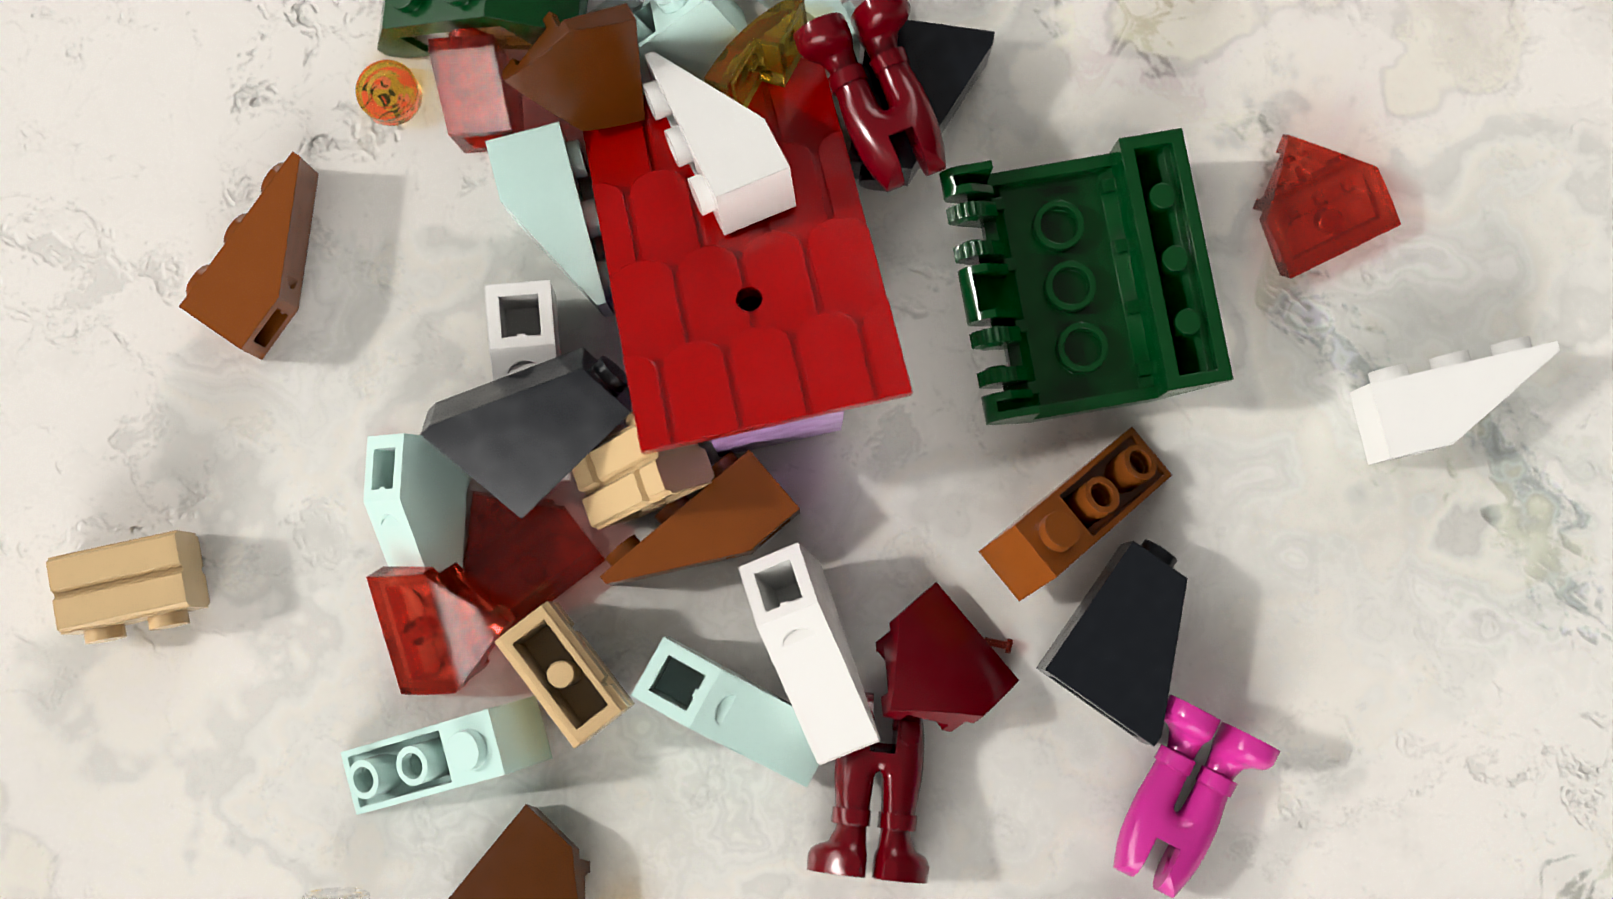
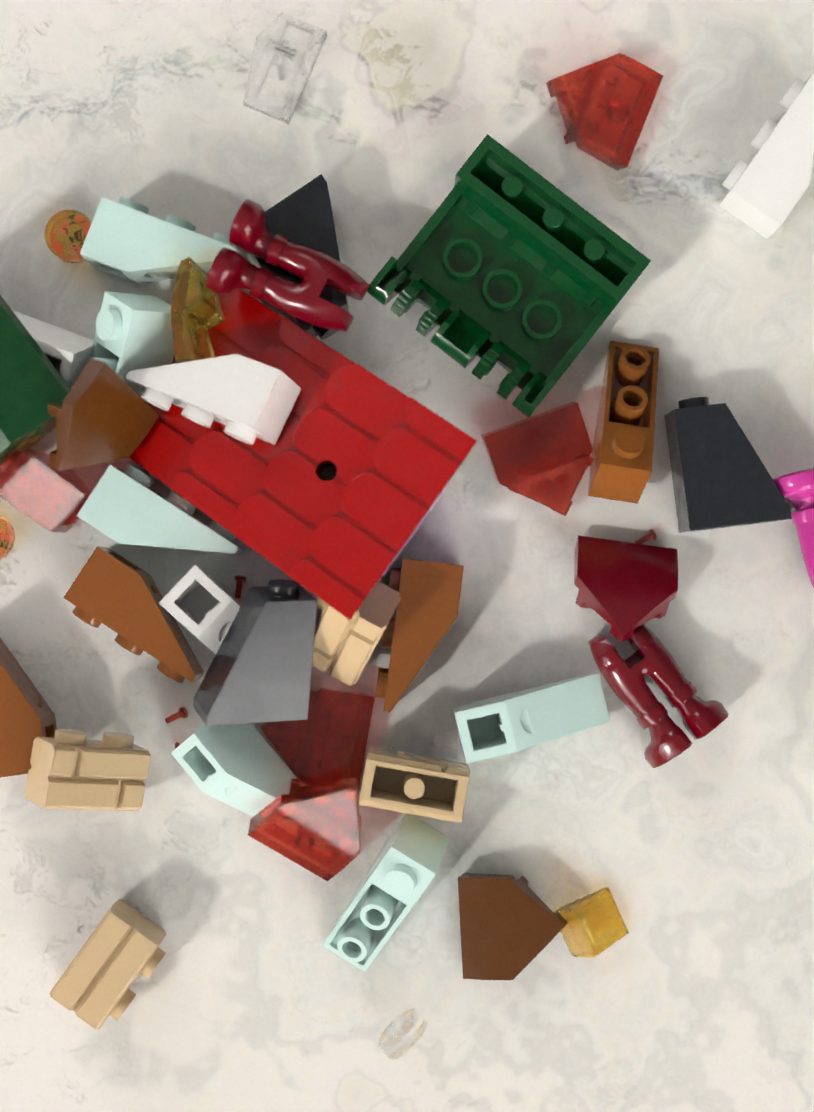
camera: 40 degrees left, 5 degrees up
white slope [738,542,881,765] -> none
none -> tan brick [24,729,151,811]
none -> dark orange slope [63,546,204,683]
none -> clear red piece [165,707,188,724]
none -> clear red piece [234,575,246,598]
none -> clear red slope [481,401,594,516]

